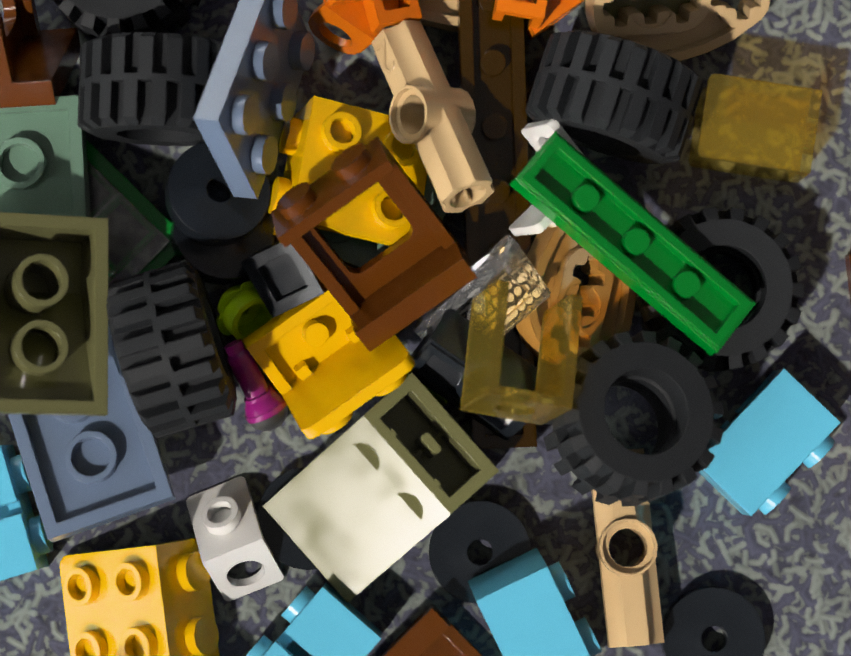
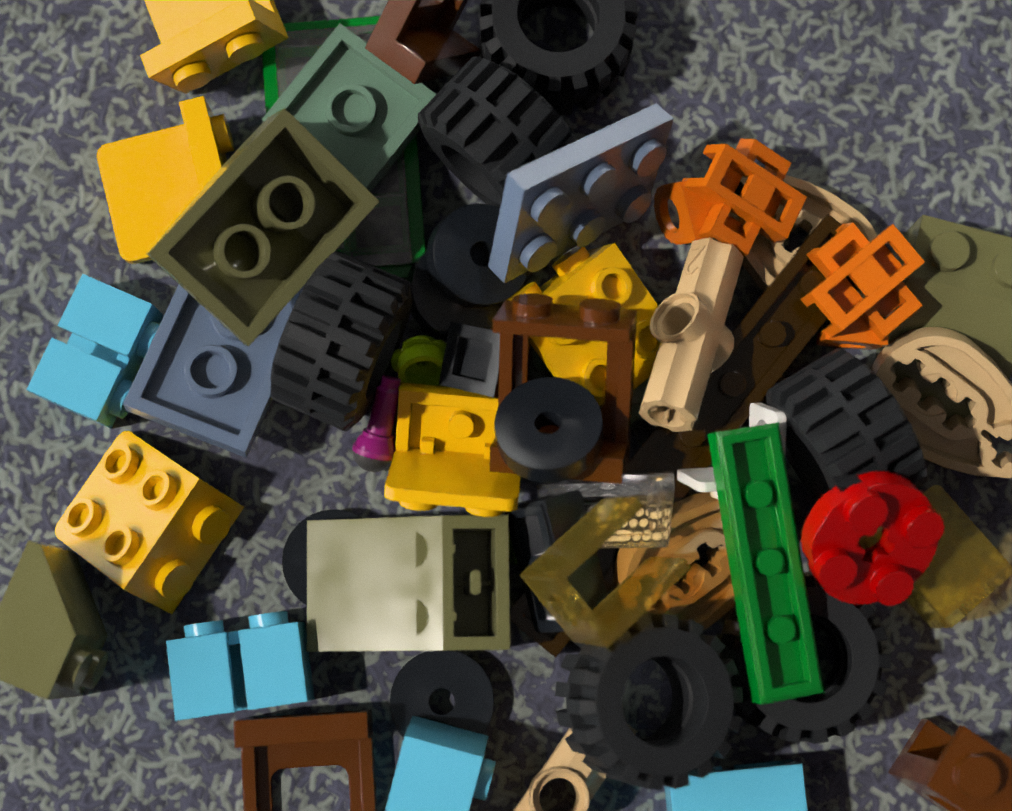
camera: 35 degrees right, 5 degrees down
white bracket [186,476,284,601] -> none
none -> black piece [494,377,604,483]
none -> red plate [801,471,945,606]

